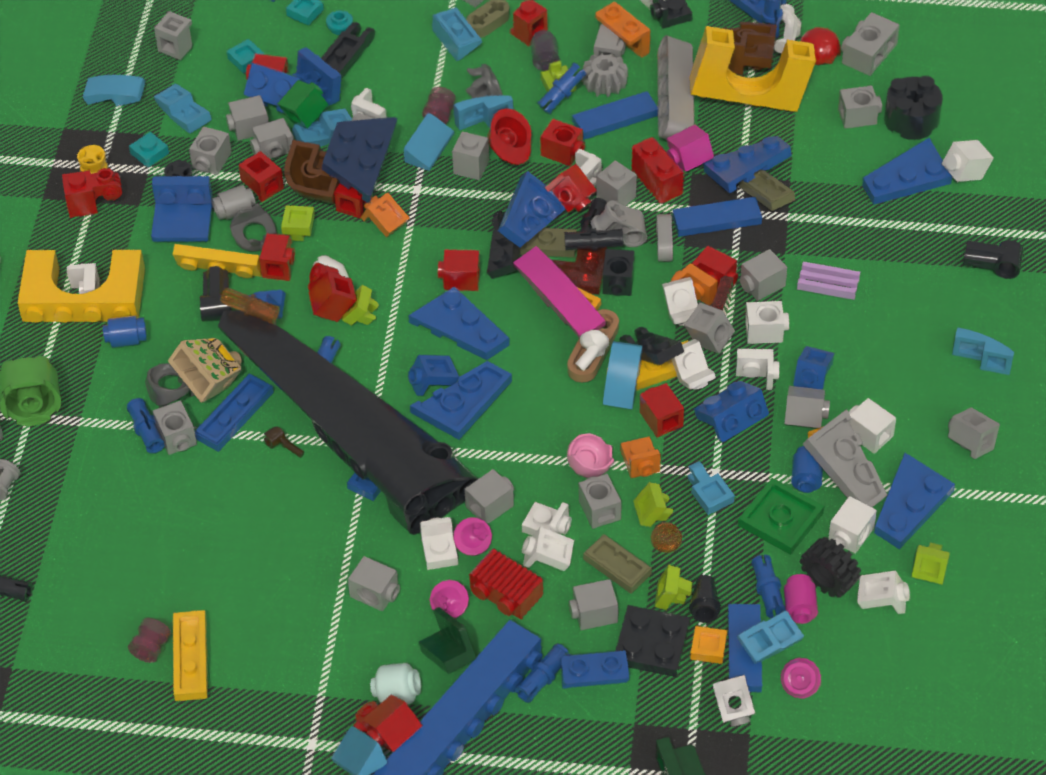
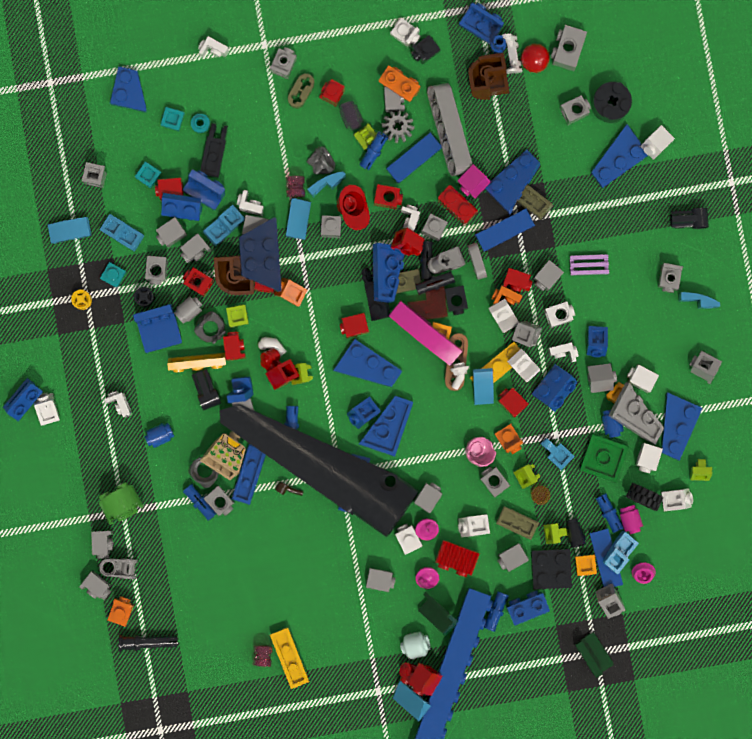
camera: 20 degrees left, 35 degrees up
yellow arch [18,250,145,323] -> none
red brick [62,168,122,218] -> none
clear orange axle [220,288,280,324] -> none
green brick [278,80,328,129] -> none
dark azure slope [432,8,482,61] -> none
white bracket [522,502,572,536] -> none
black hinge [619,327,684,365] -> none
yellow arch [689,26,816,112] -> none
clear red tile [712,276,734,315] -> none
none -> light grey brick [658,263,683,293]

